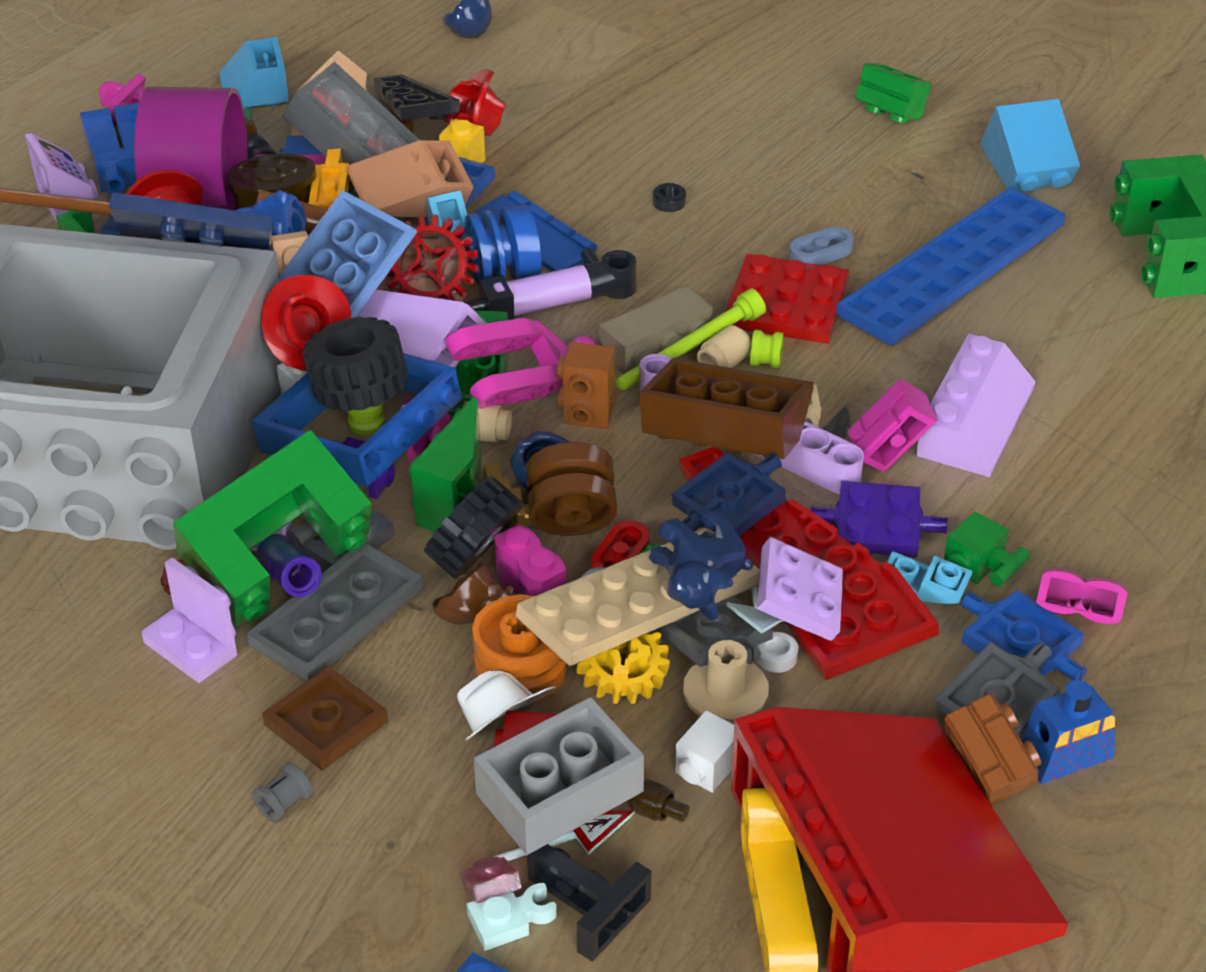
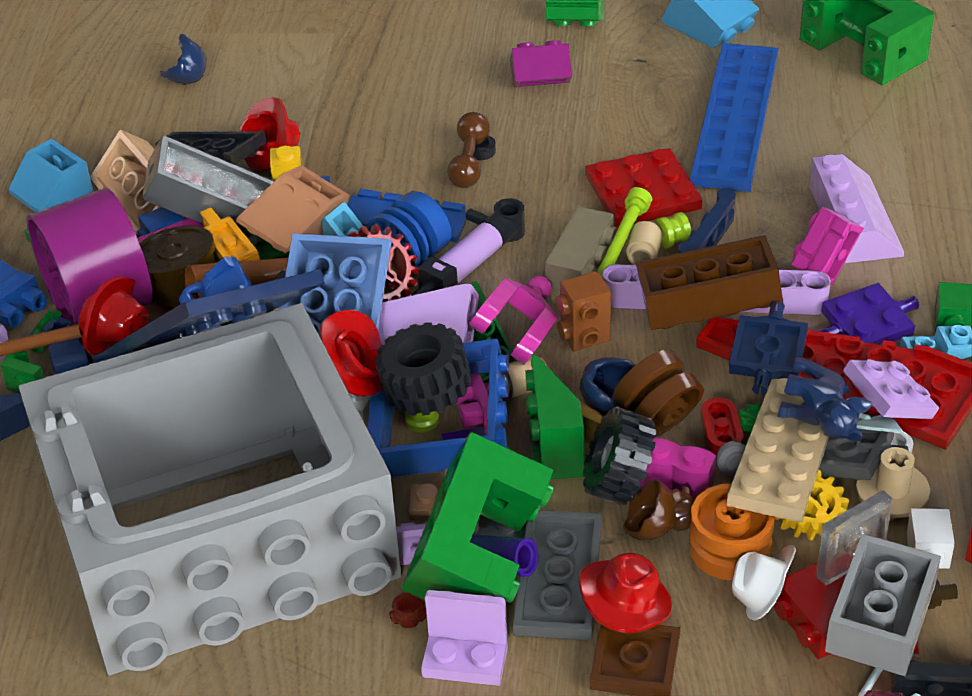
camera: 30 degrees left, 0 degrees up
sand blue plate [789,227,854,265] -> none
none -> reddish brown piece [447,112,490,188]
none -> magenta slope [510,40,572,87]
none -> red hat [578,553,672,633]
none -> dark blue plate [678,189,736,253]
none -> clear plate [816,490,893,585]

